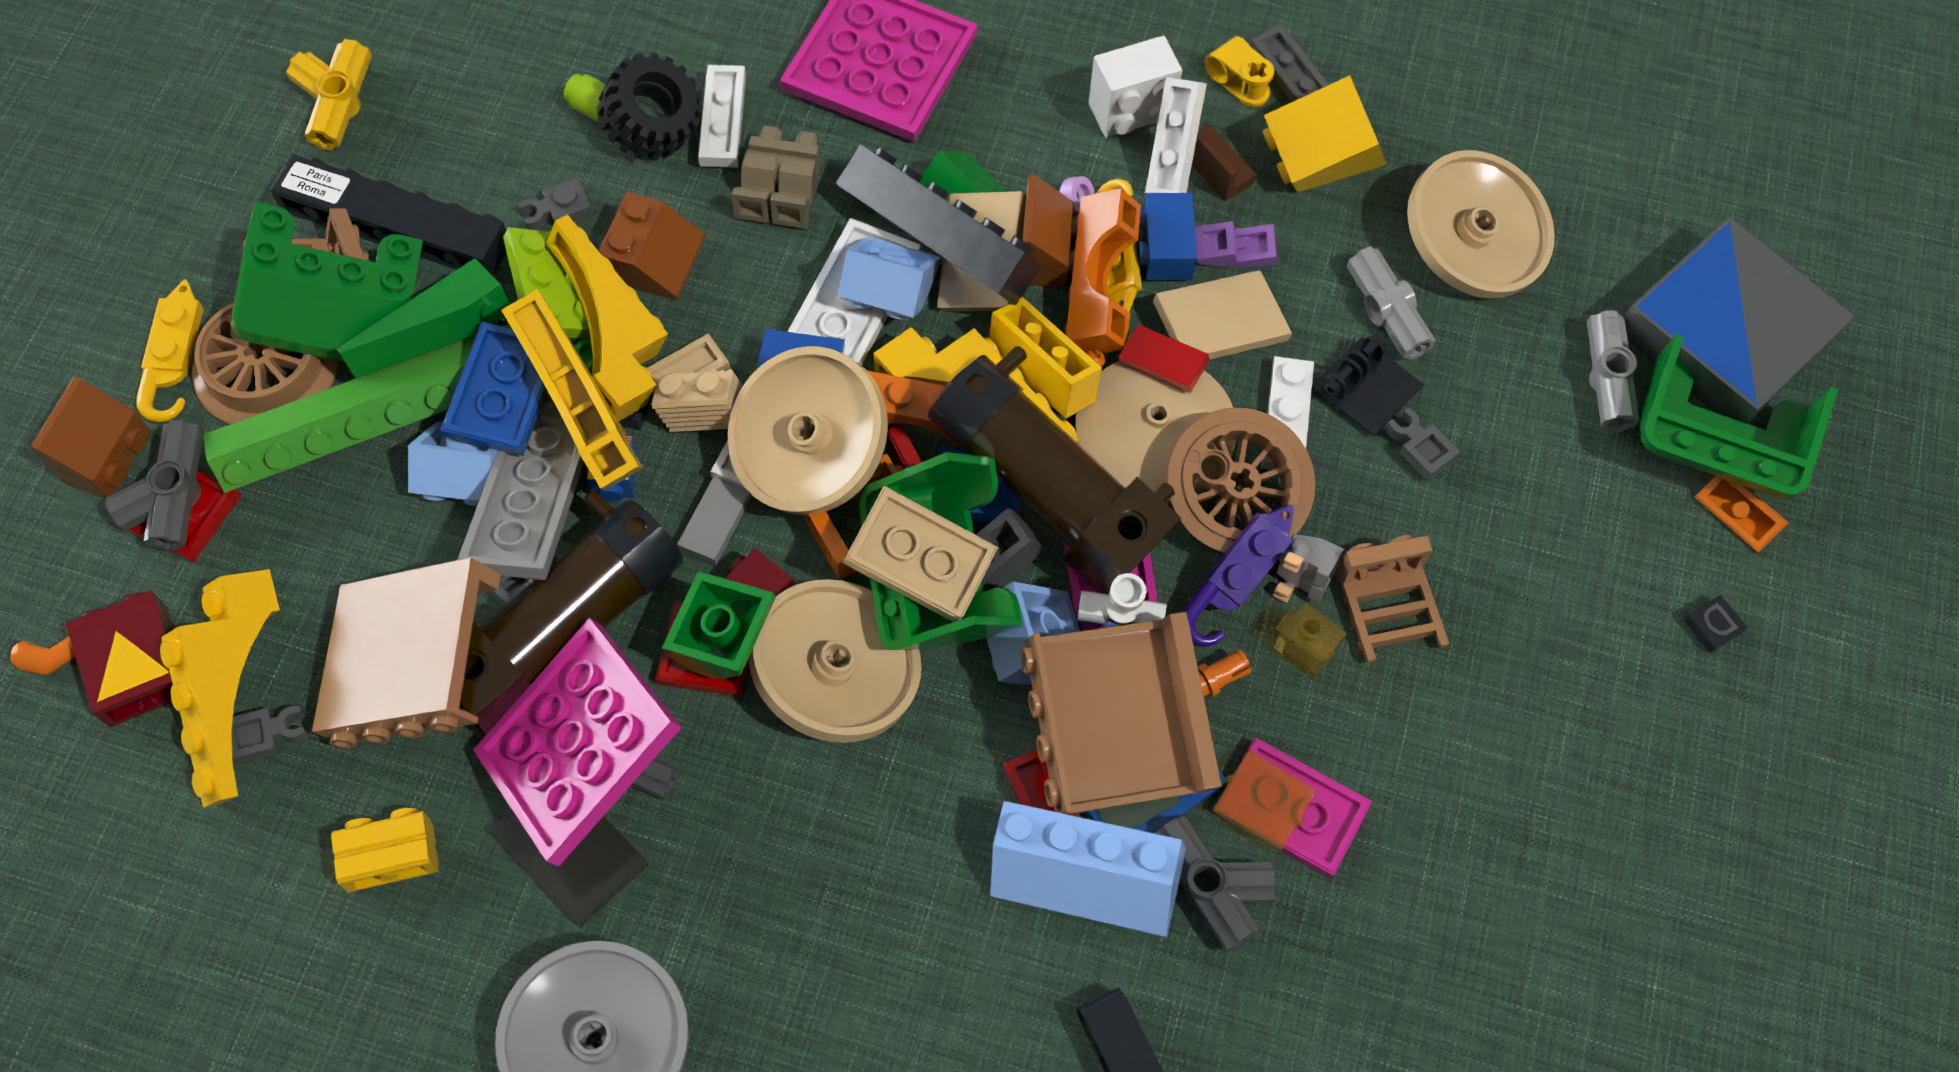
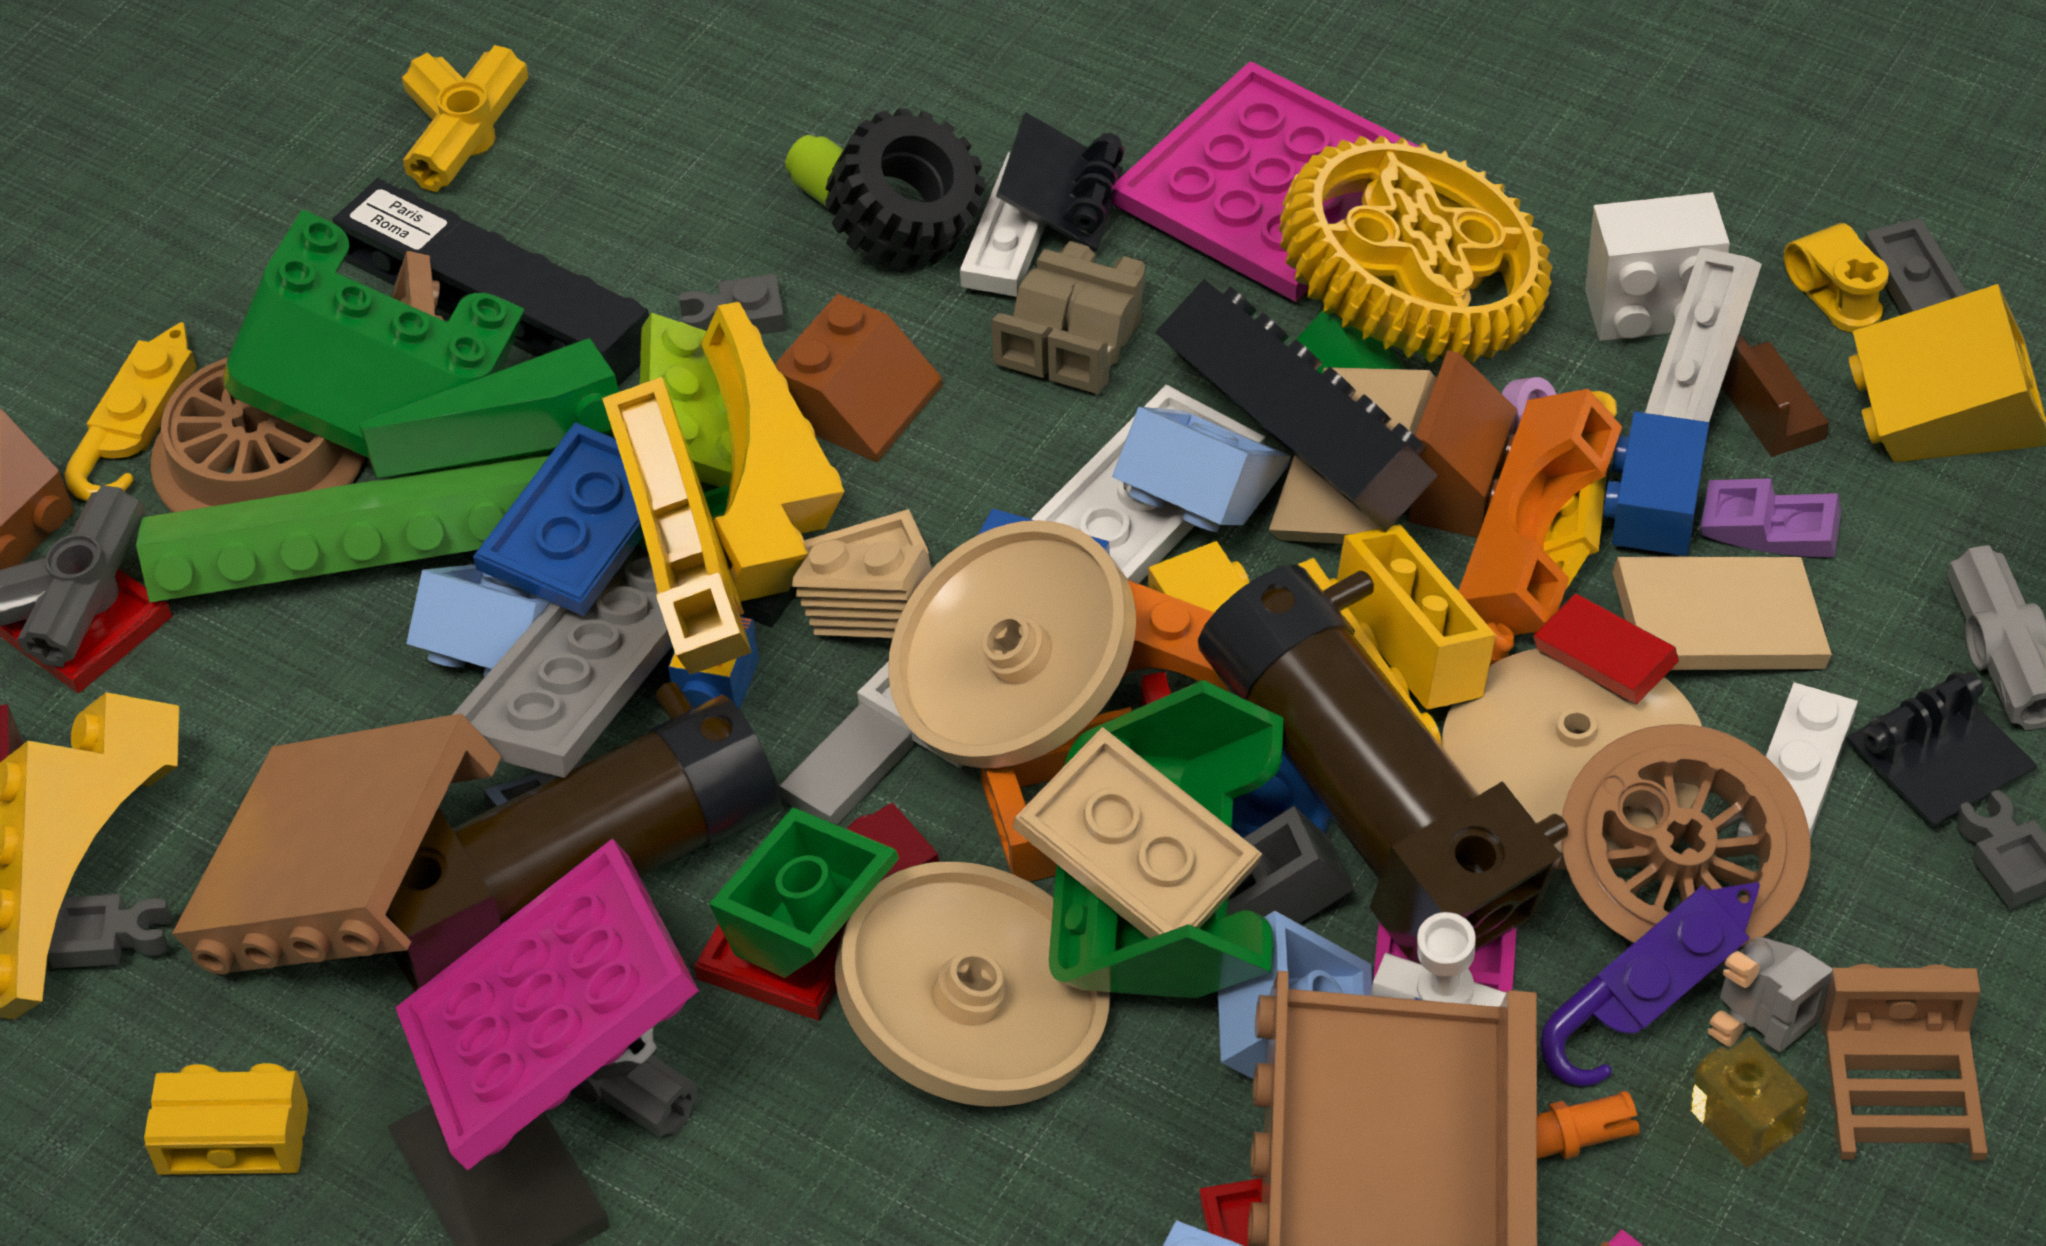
camera: 20 degrees right, 15 degrees down
none -> black hinge [996,112,1124,252]
none -> yellow gear [1278,135,1553,363]

